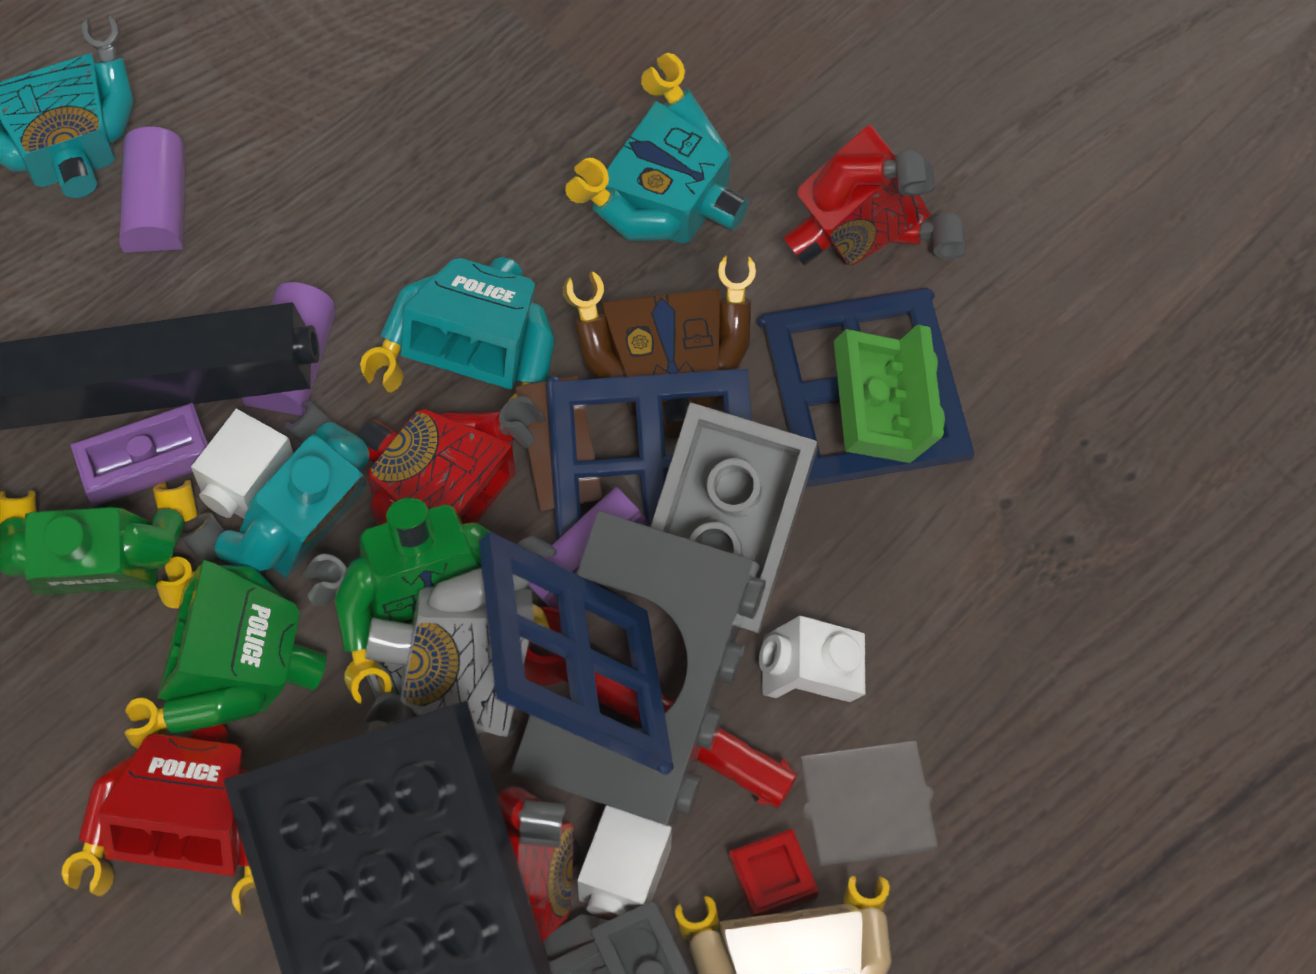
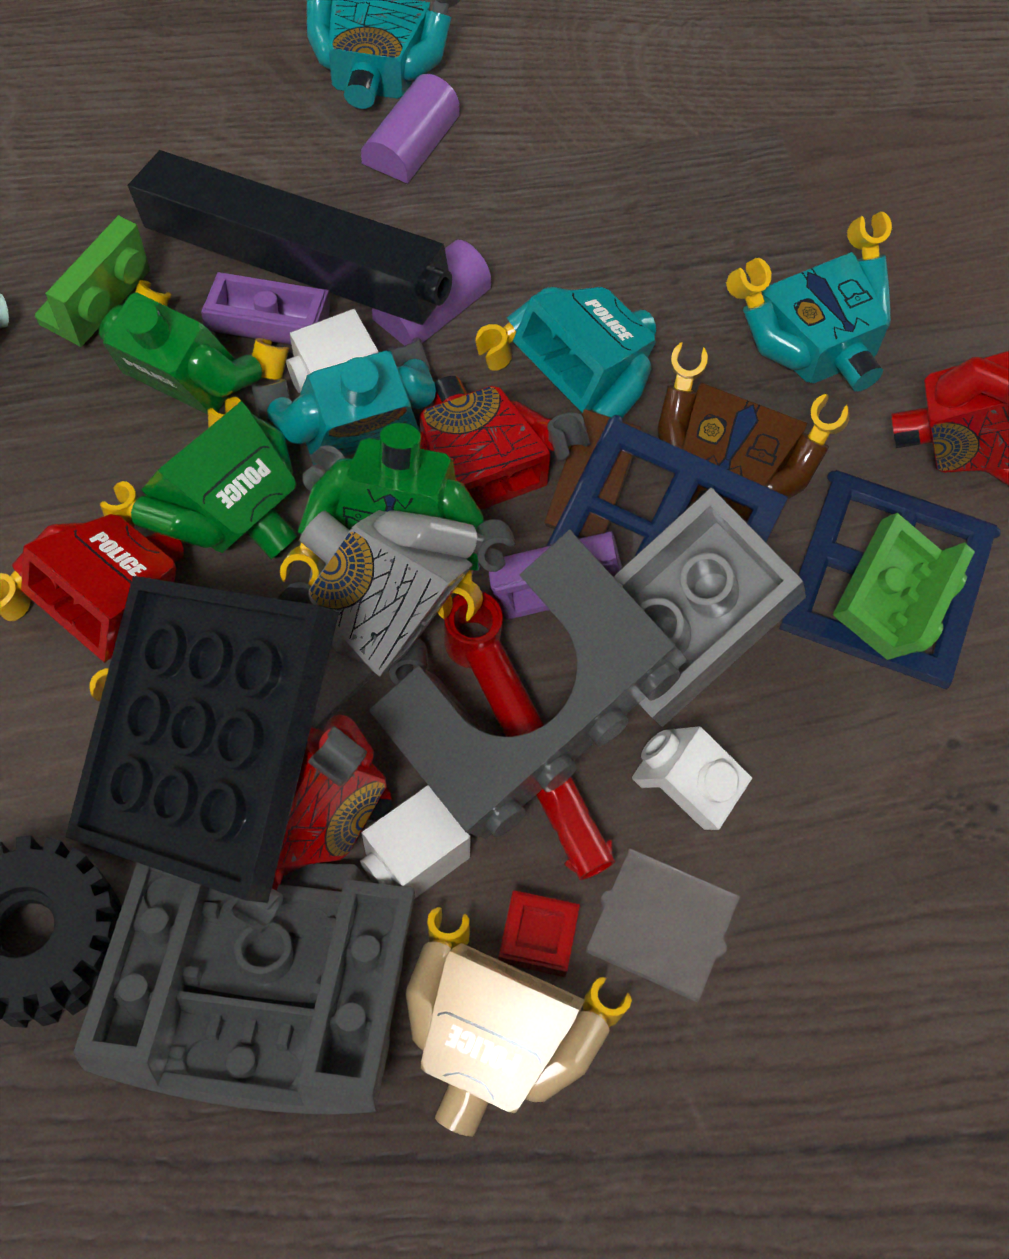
camera: 30 degrees right, 0 degrees up
dark blue window [479,531,674,775] -> none

